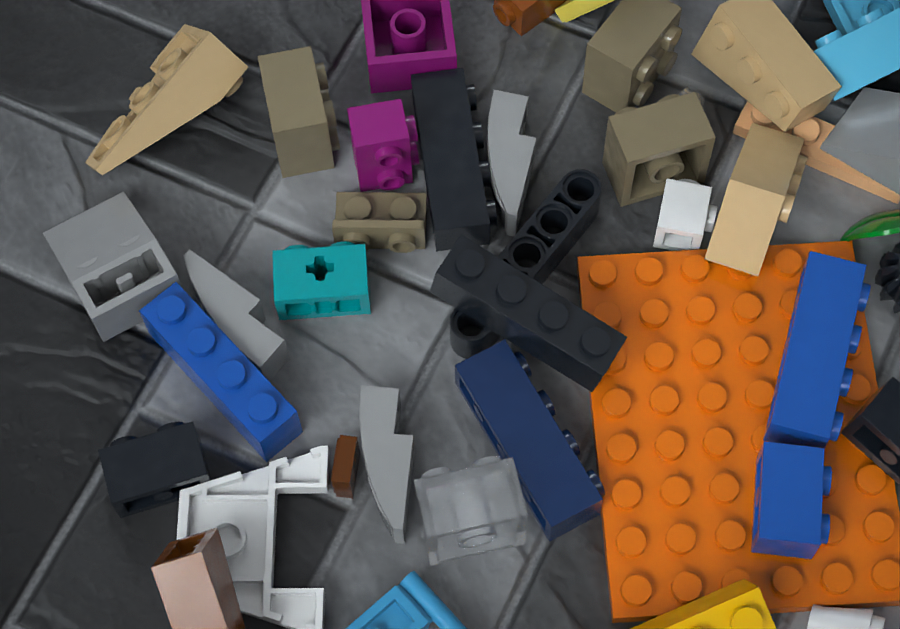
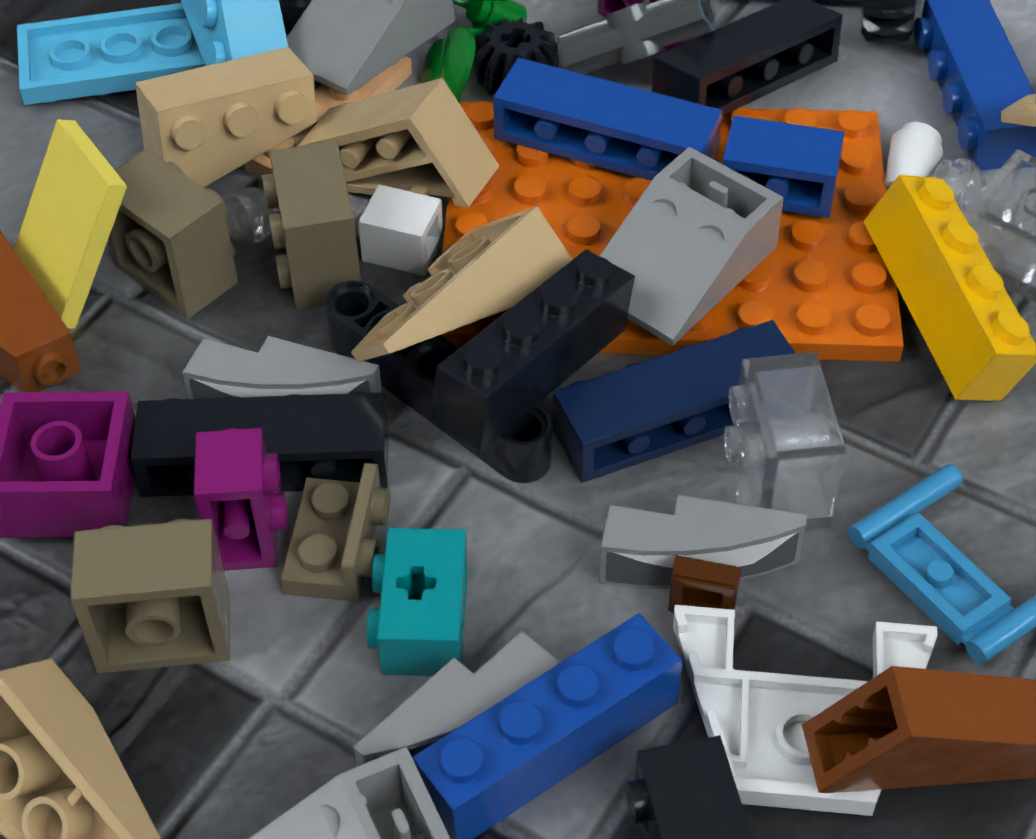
camera: 85 degrees left, 15 degrees down
none -> tan wedge [351,206,573,362]
none -> light grey slope [600,147,784,346]

